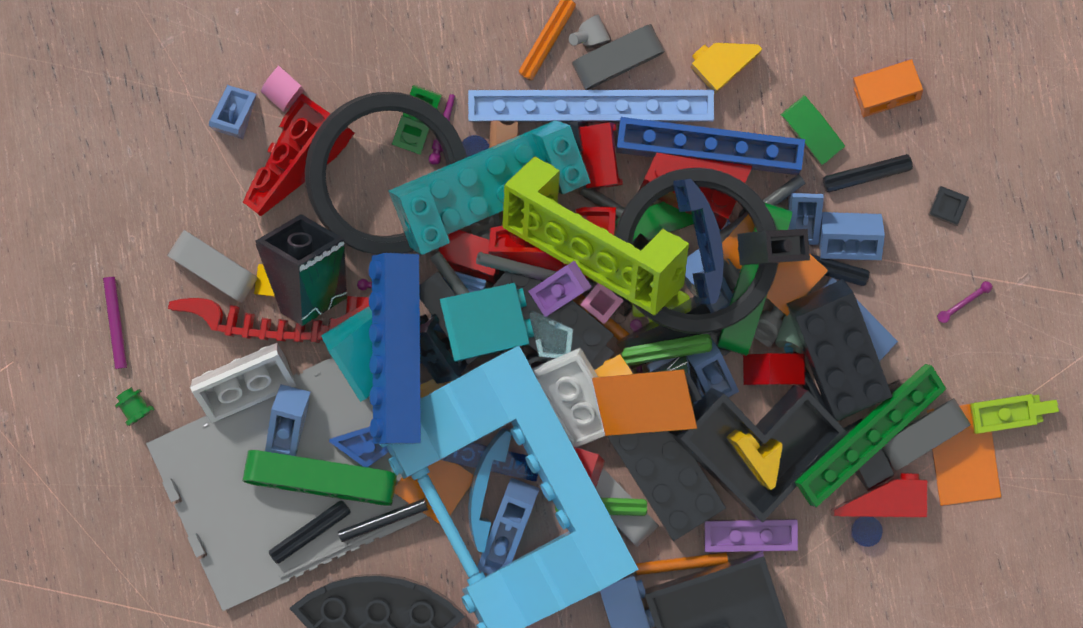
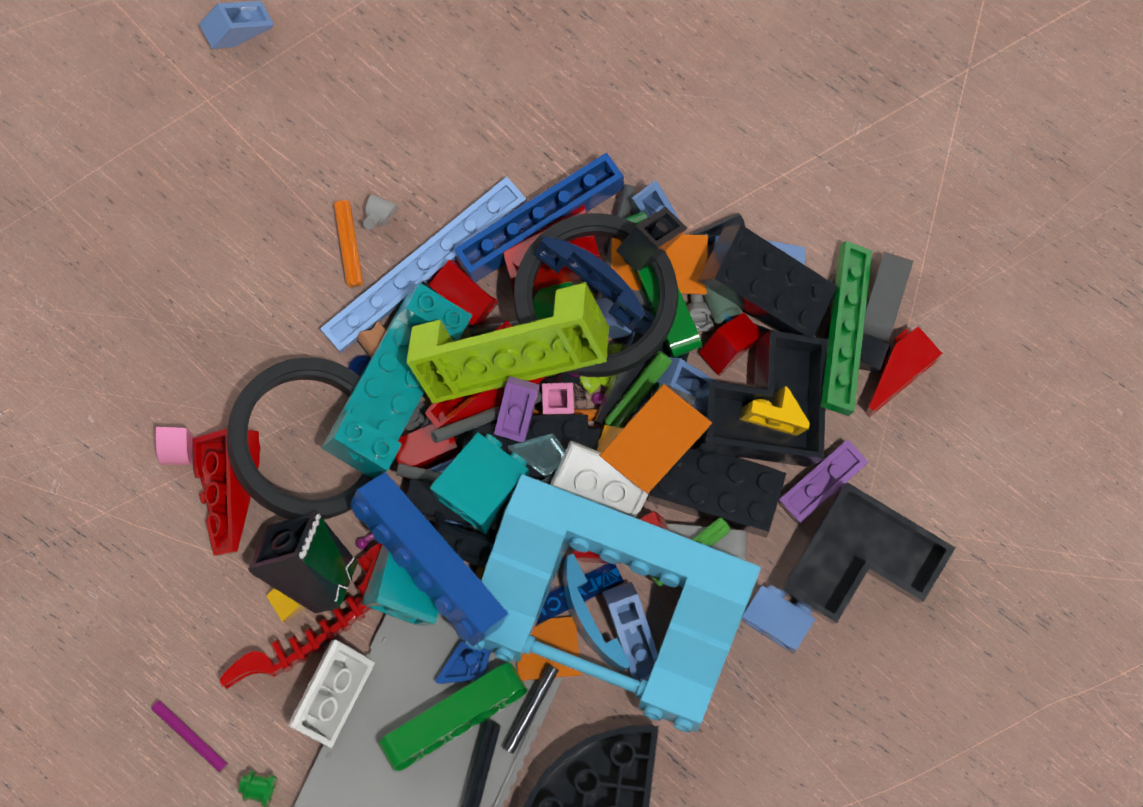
camera: 40 degrees left, 10 degrees down
light grey beam [167,230,258,303] -> none
medium blue slope [209,85,256,139] -> none
medium blue slope [265,384,311,456] -> none
green slope [392,85,443,155] -> none
magenta piece [428,94,455,165] -> none
dark grey beam [572,24,665,90] -> none
orange piece [635,552,728,575] -> none
yellow slope [691,43,762,94] -> none
green slope [780,95,845,165] -> none
medium blue brick [819,212,885,260] -> none
black axle [823,154,913,192] -> none
clear blue tile [851,517,883,547] -> none
orange hinge [853,59,923,118] -> none
orange piece [927,404,1001,506] -> none
black tile [928,186,969,226] -> none
magenta hinge [937,281,993,323] -> none
lime hinge [970,394,1059,434] -> none

